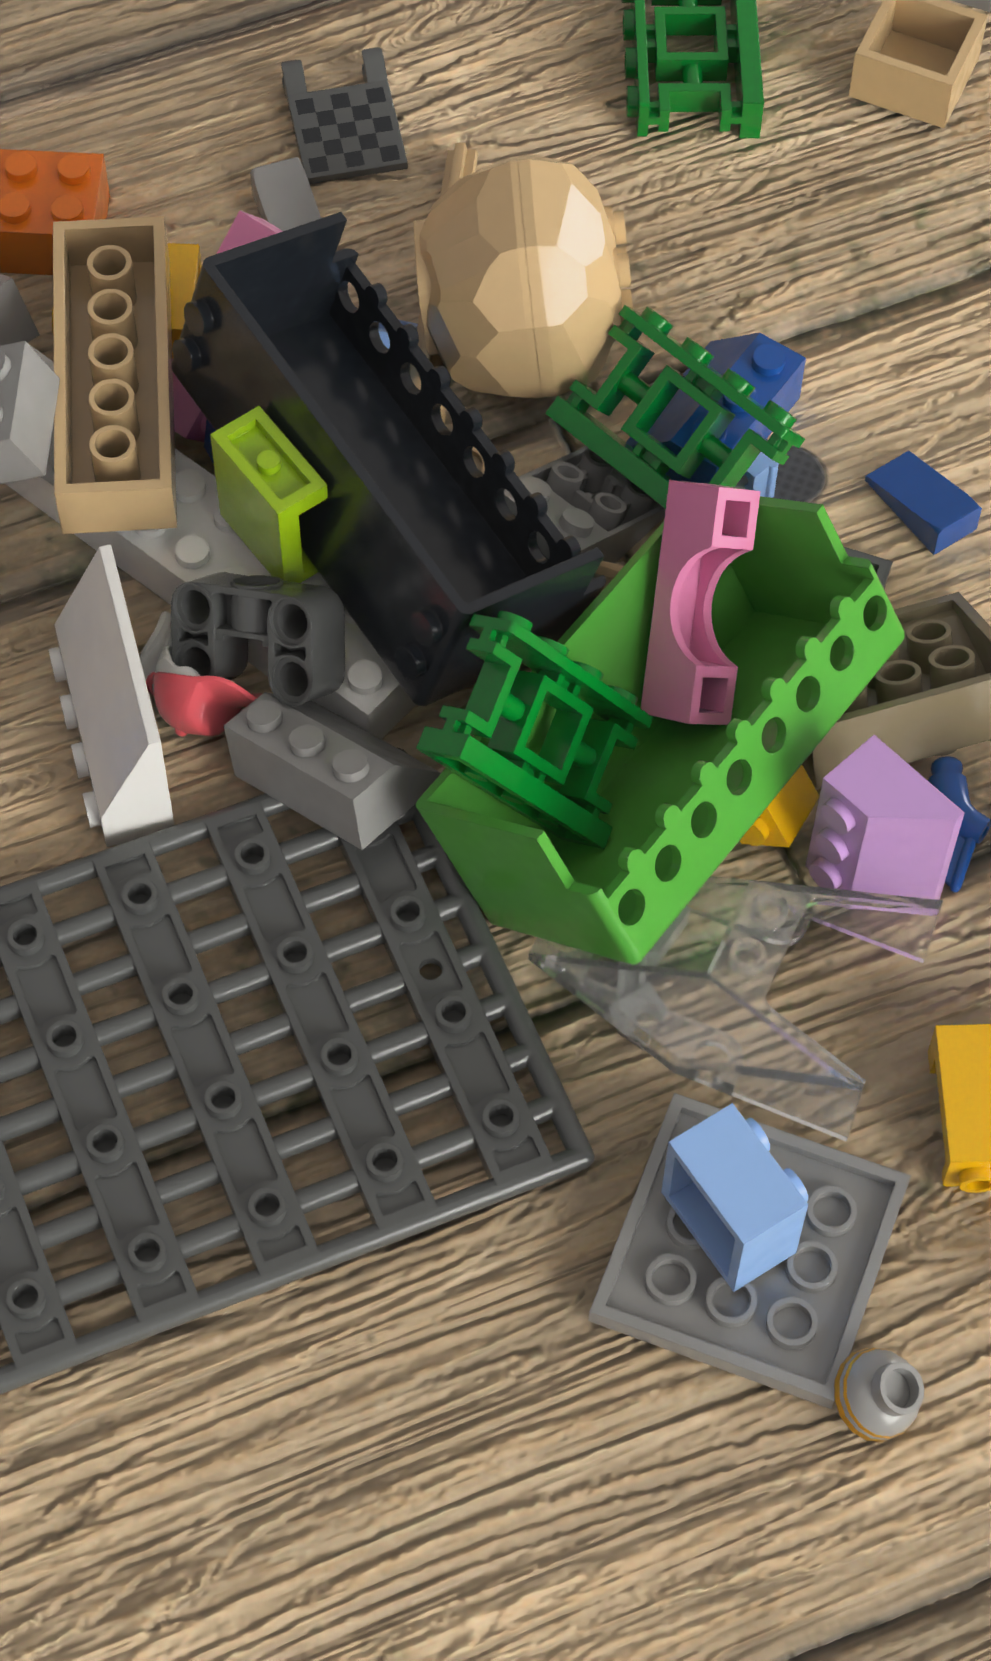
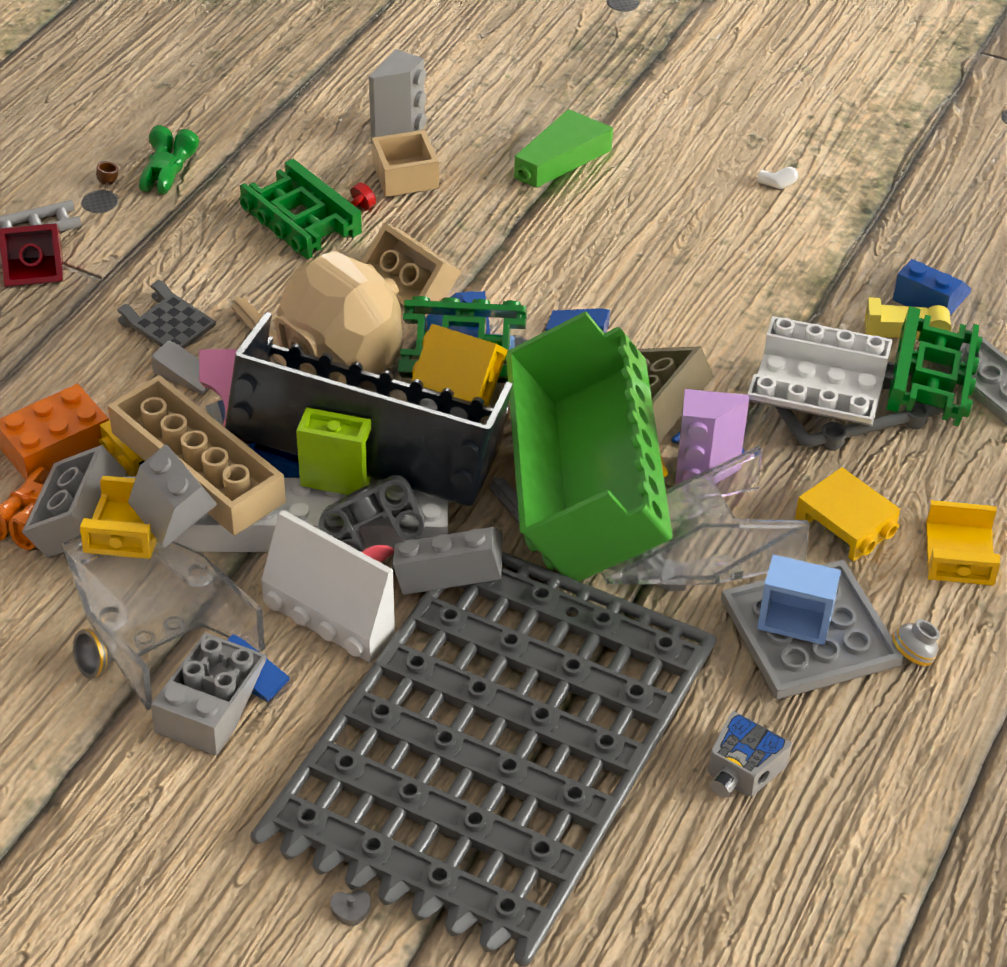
camera: 40 degrees left, 15 degrees down
green fence [416,611,653,849] -> none
bright pink arch [641,480,761,725] -> none
none -> red tile [350,182,376,211]
none -> tan slope [362,223,462,305]
none -> yellow panel [411,324,508,407]
none -> torso [708,710,792,798]

